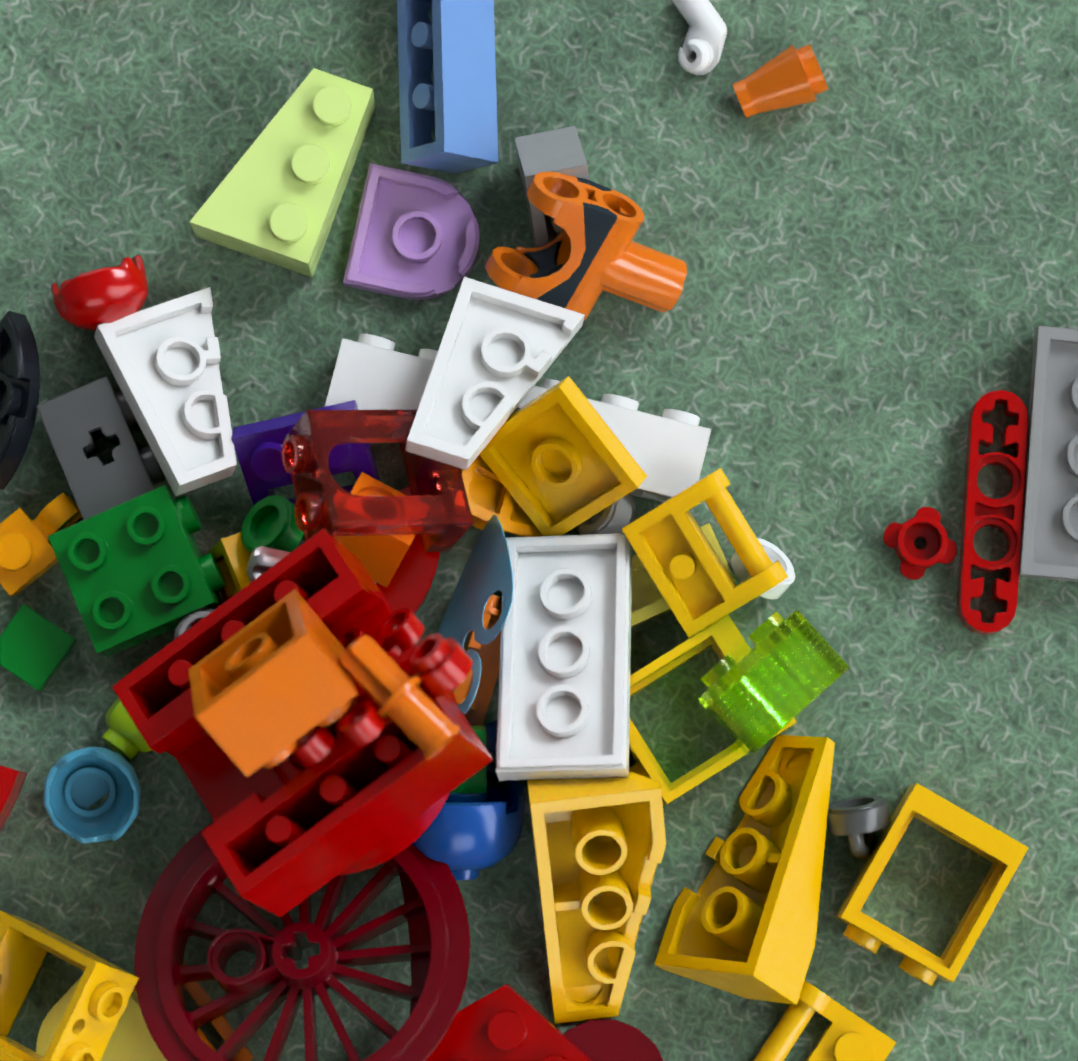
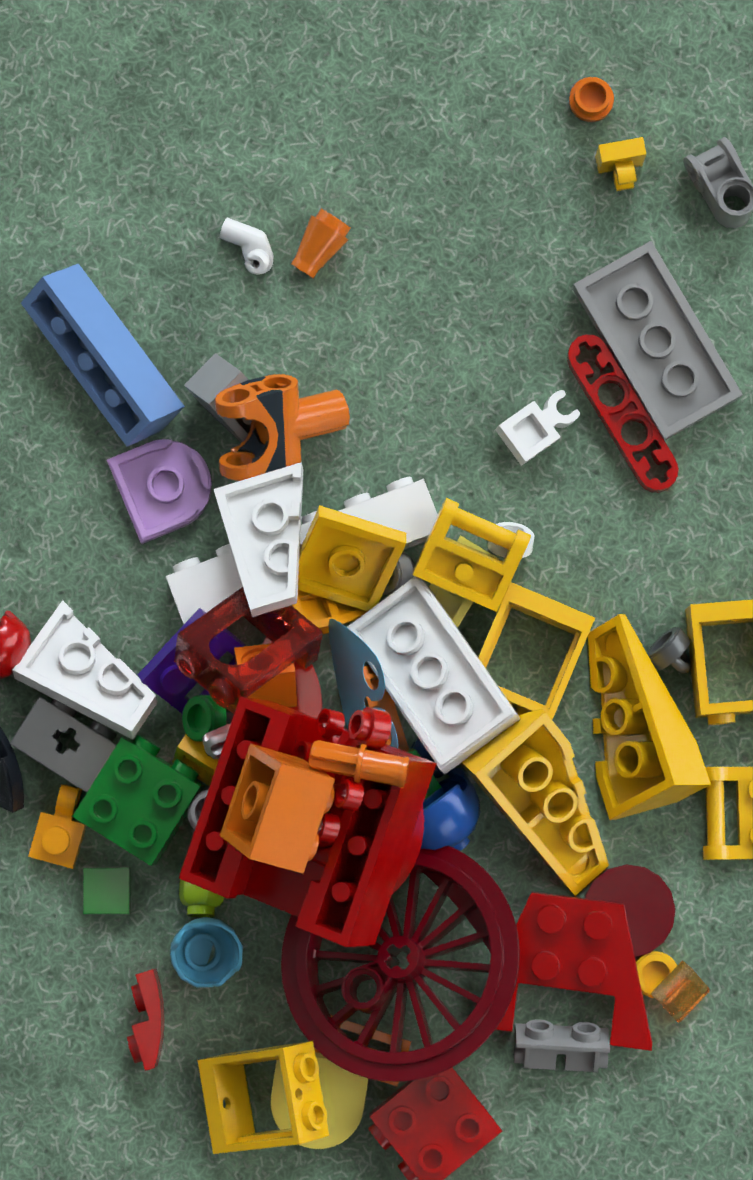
camera: 30 degrees left, 0 degrees up
yellowish green wedge [189,68,376,278] -> none
clear neon green brick [698,609,850,757] -> none
red plate [883,507,957,580] -> none
none -> white plate [495,390,580,466]

